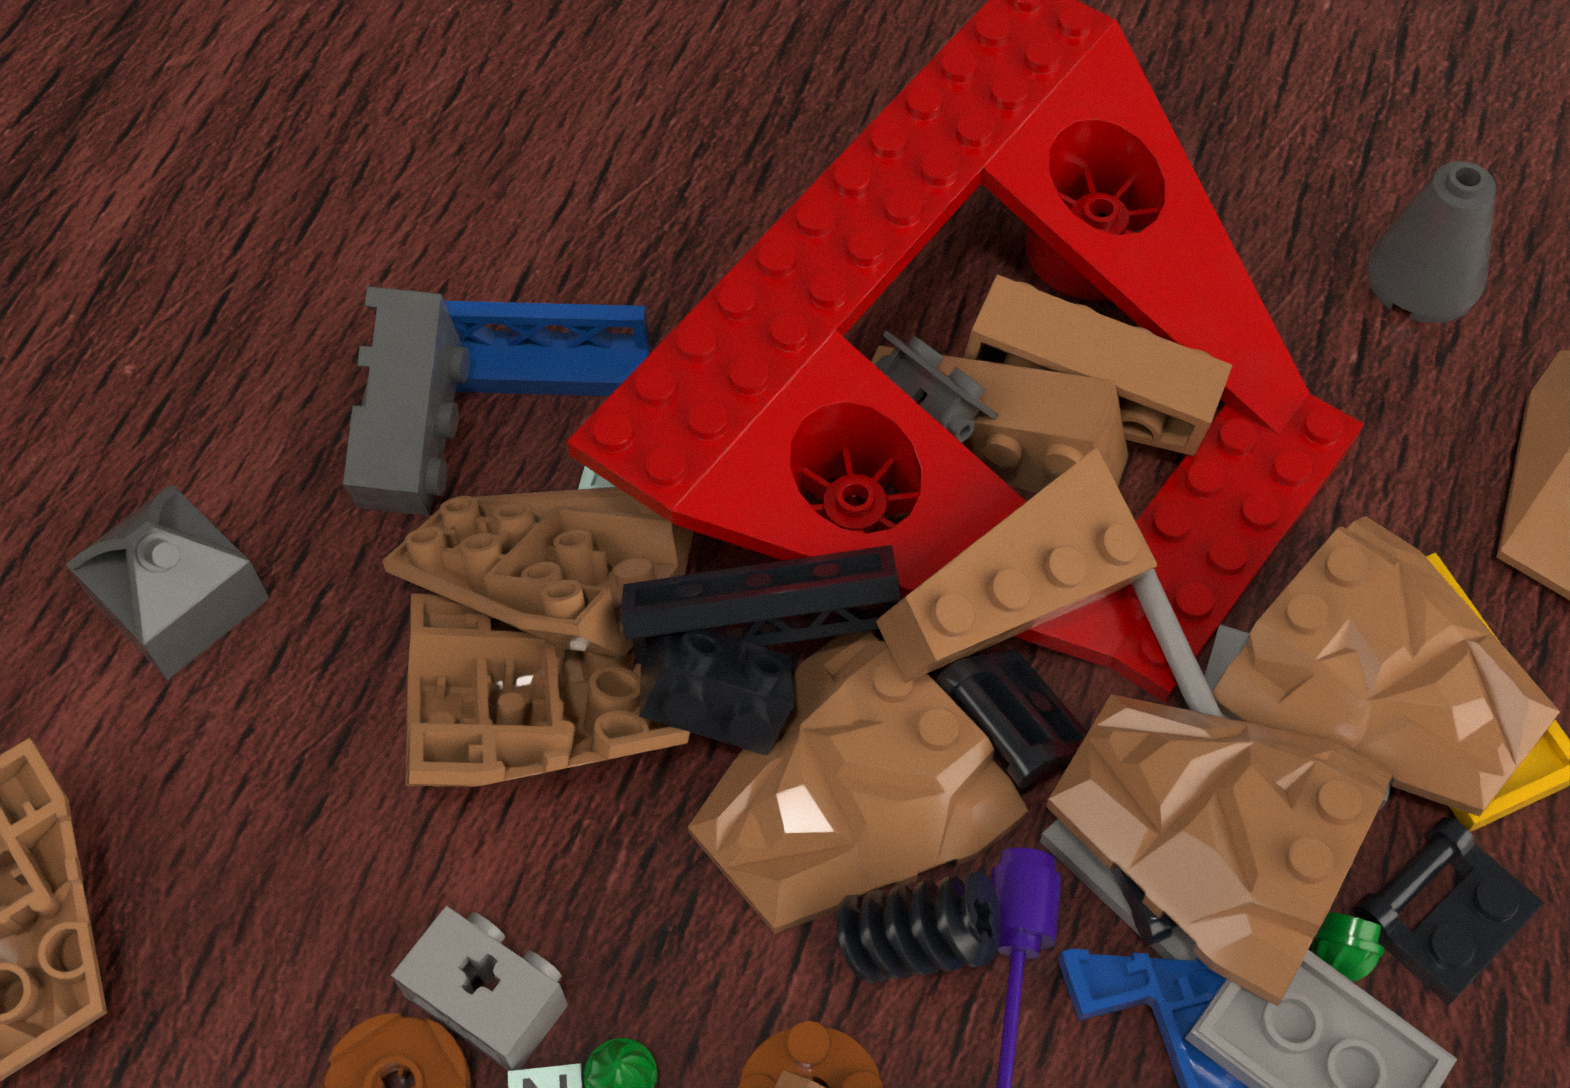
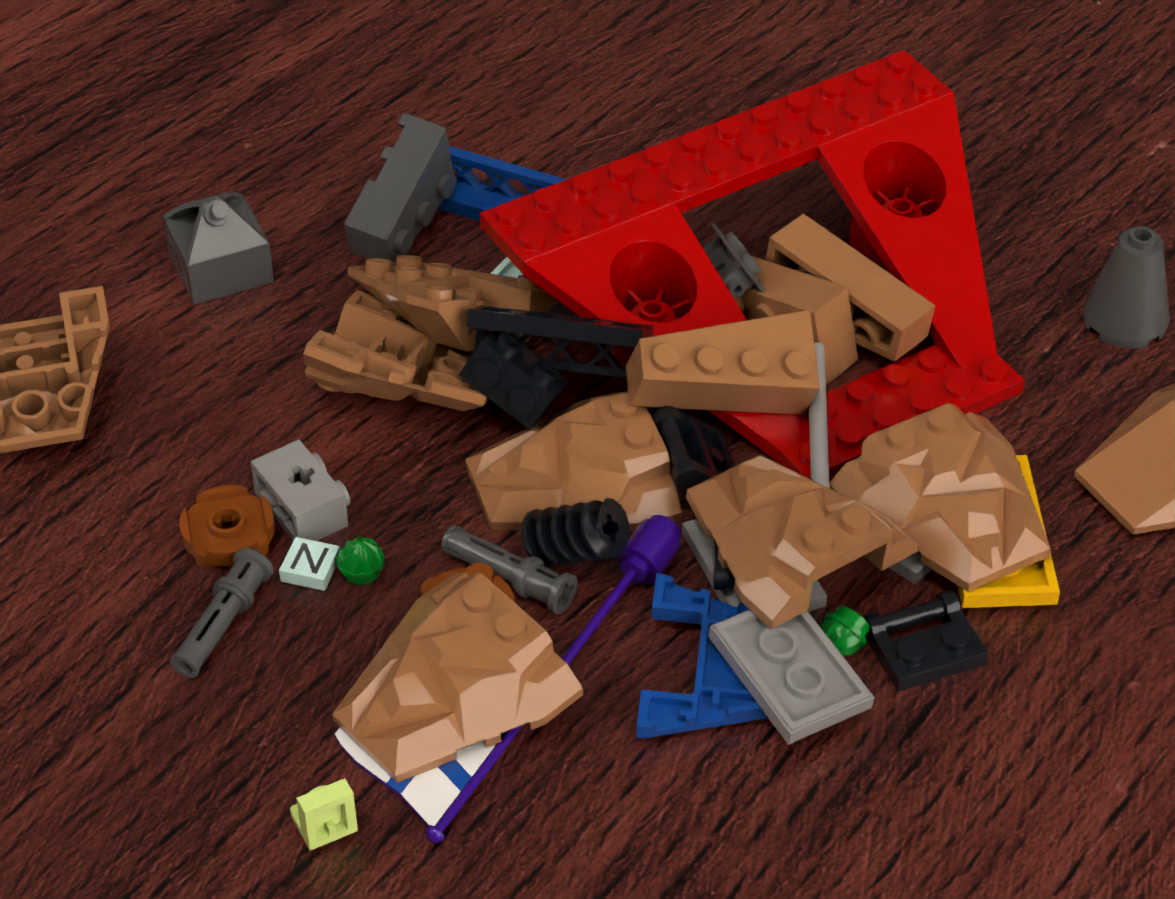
camera: 20 degrees right, 15 degrees down
none -> dark grey pin [441,525,578,615]

